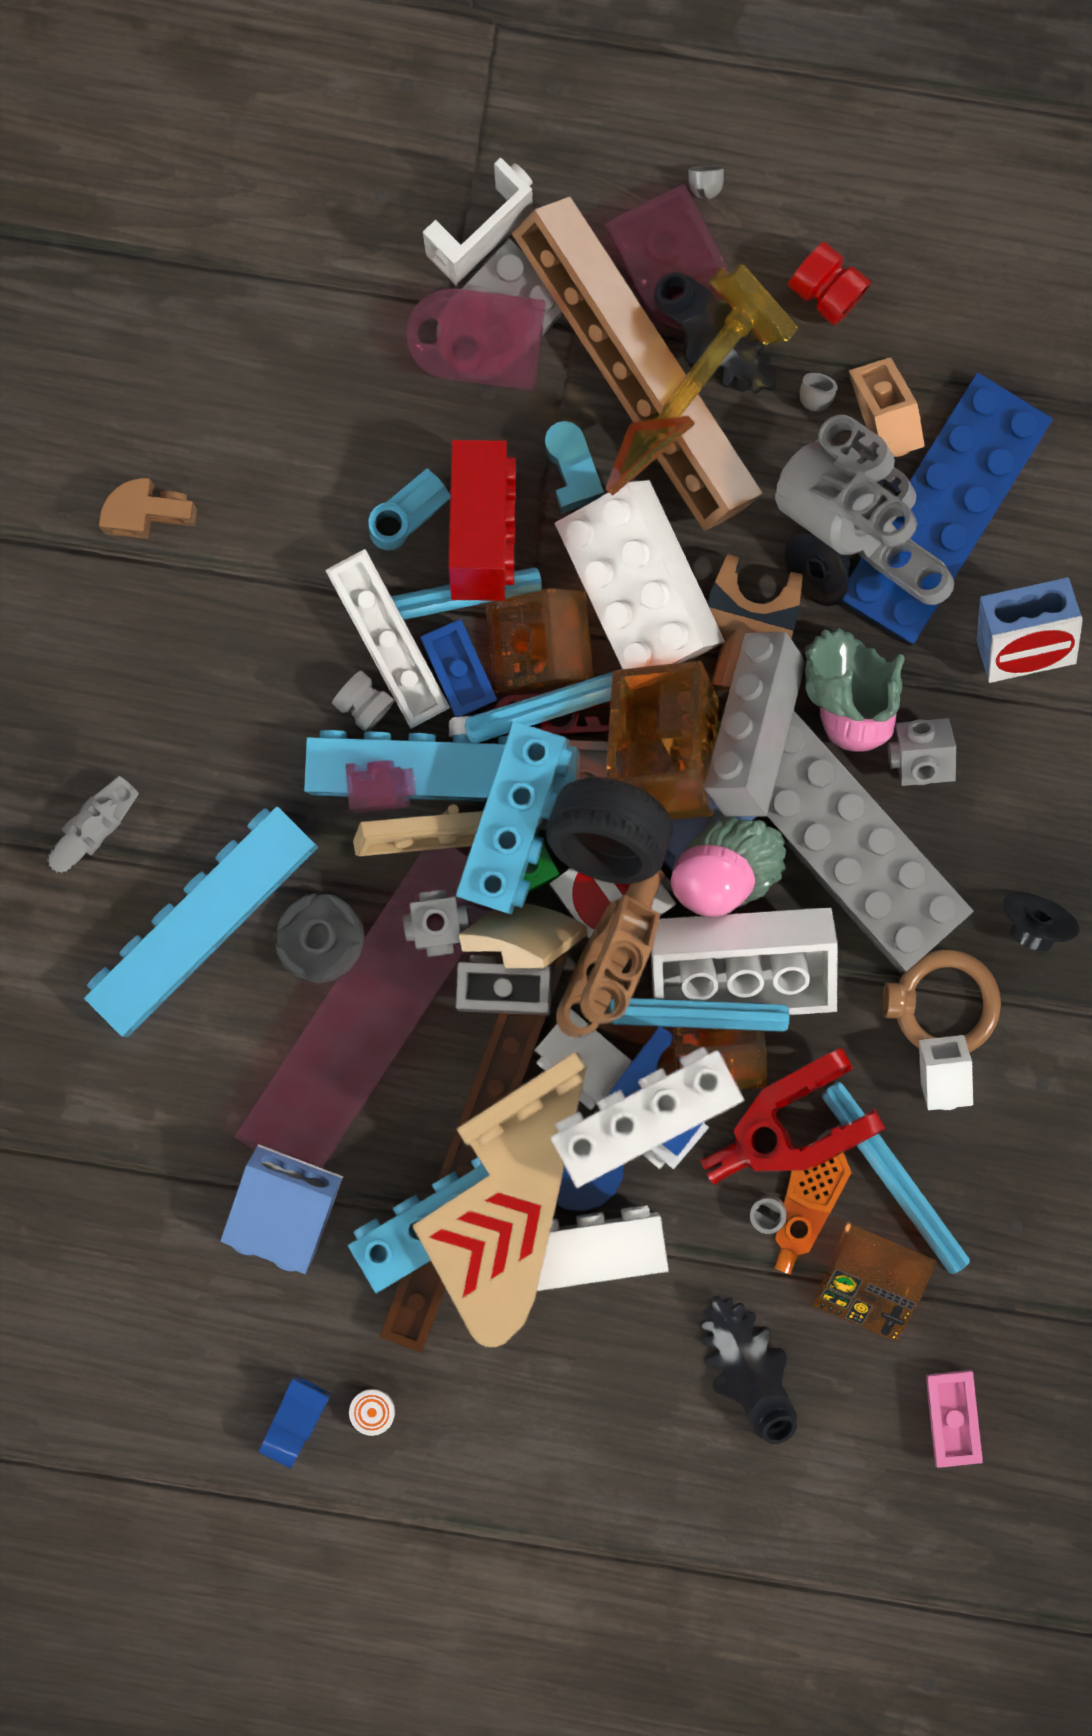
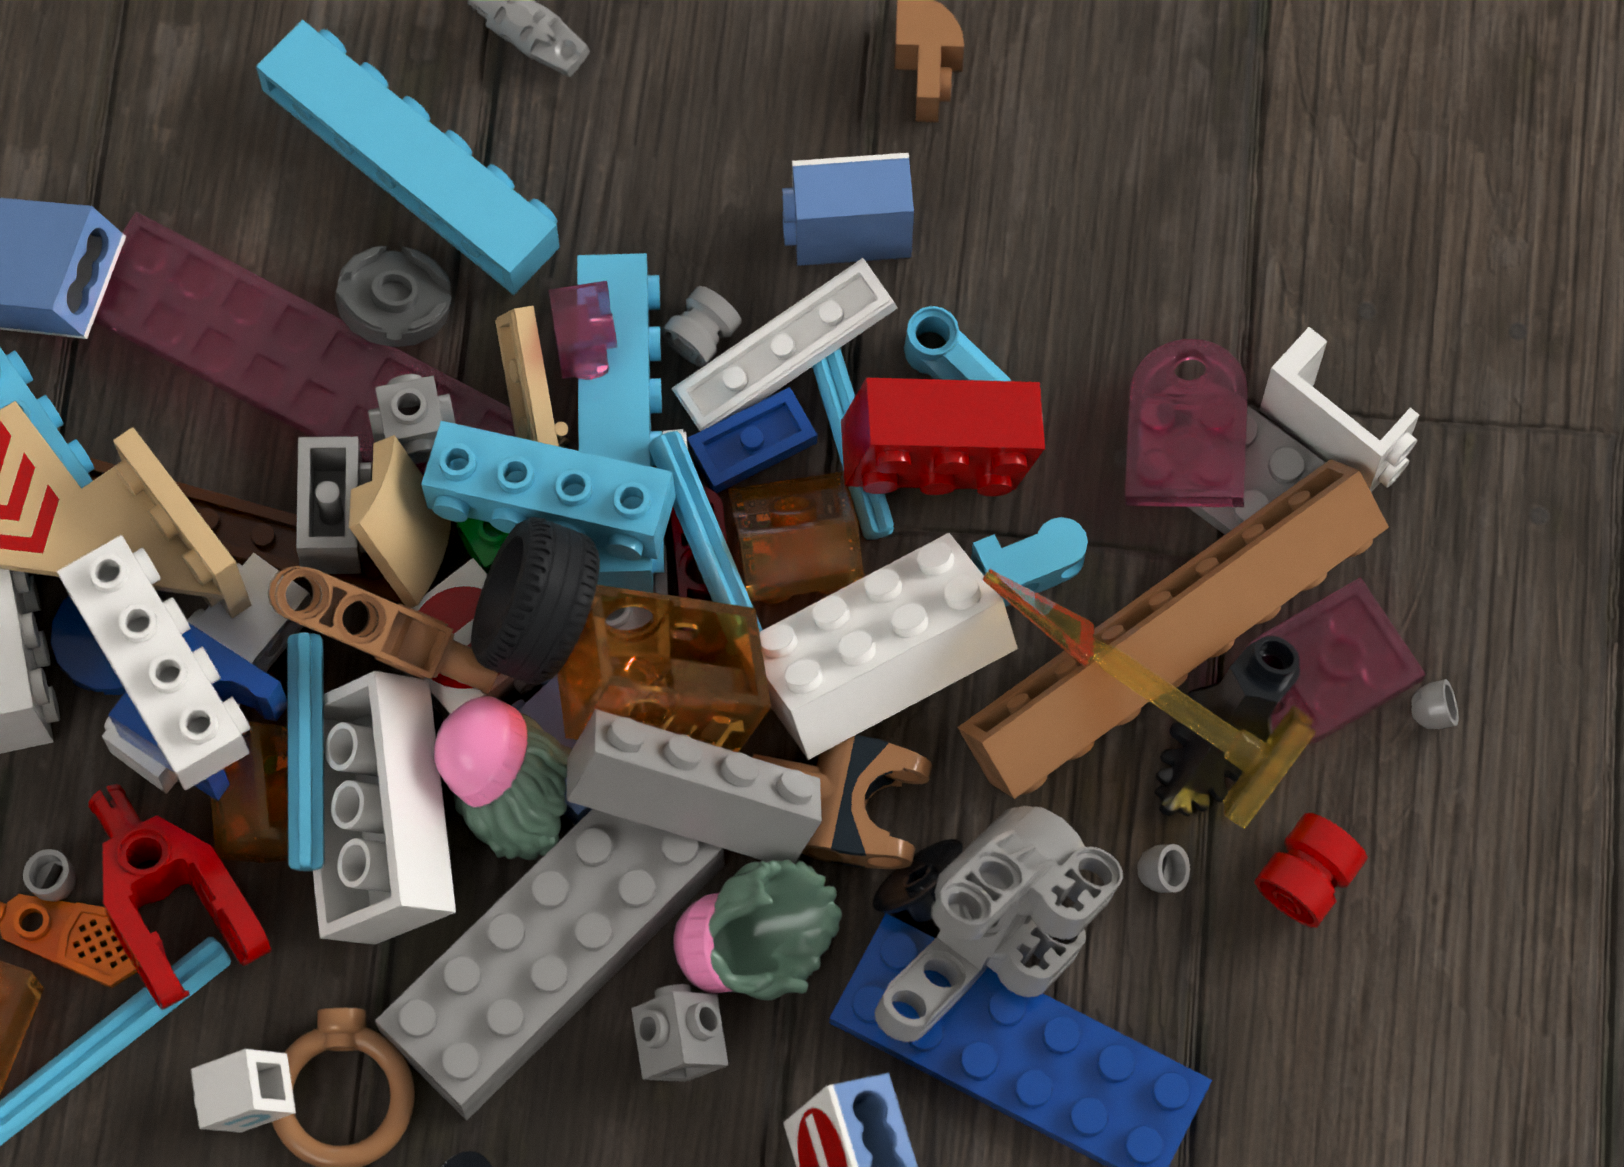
camera: 85 degrees right, 15 degrees down
light nougat slope [849,357,925,457] -> none
none -> medium blue piece [782,153,914,266]

